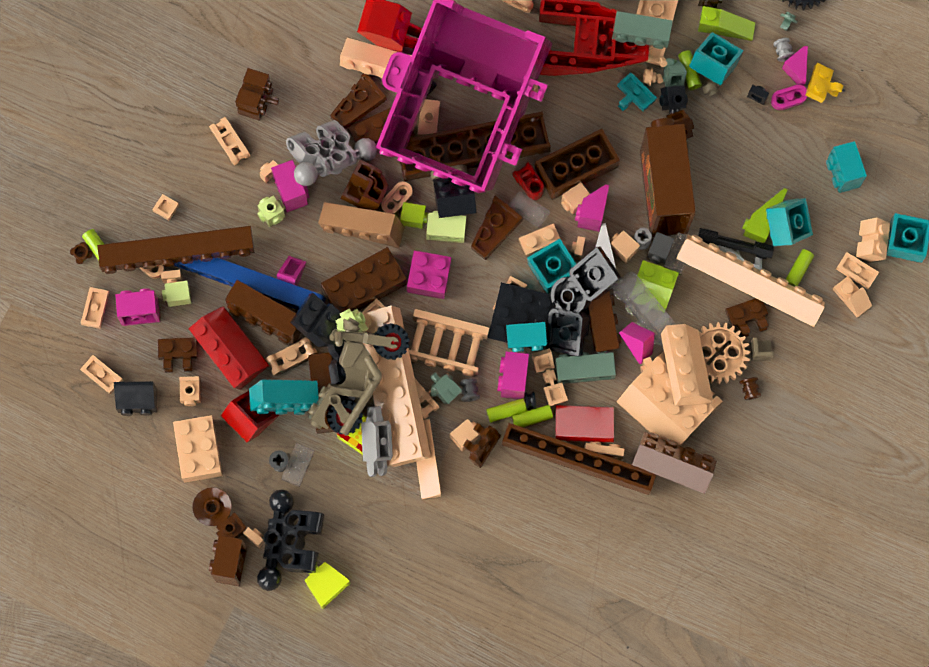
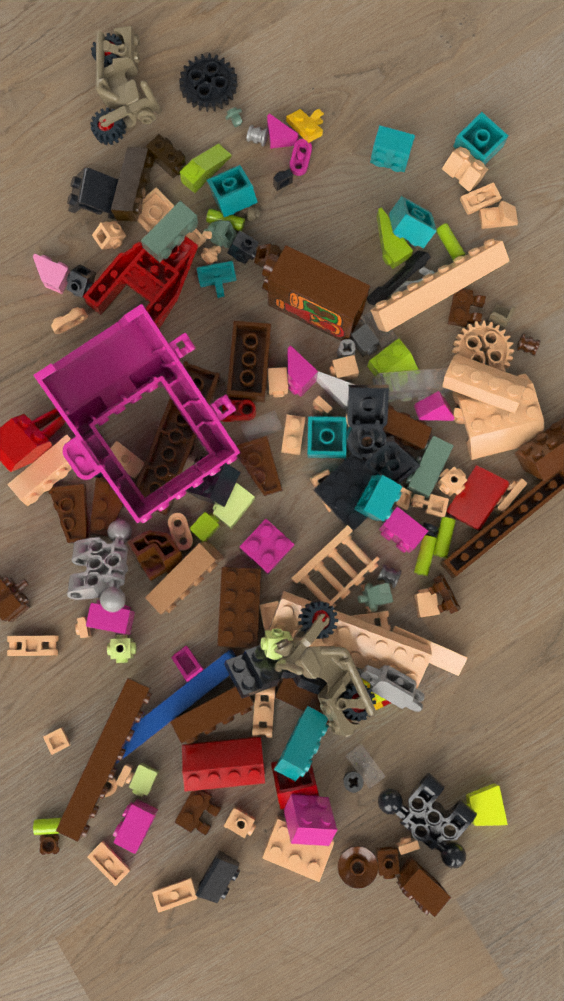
camera: 60 degrees left, 5 degrees up
none -> dark pink brick [284,794,337,846]
none -> light nougat brick [437,467,468,497]

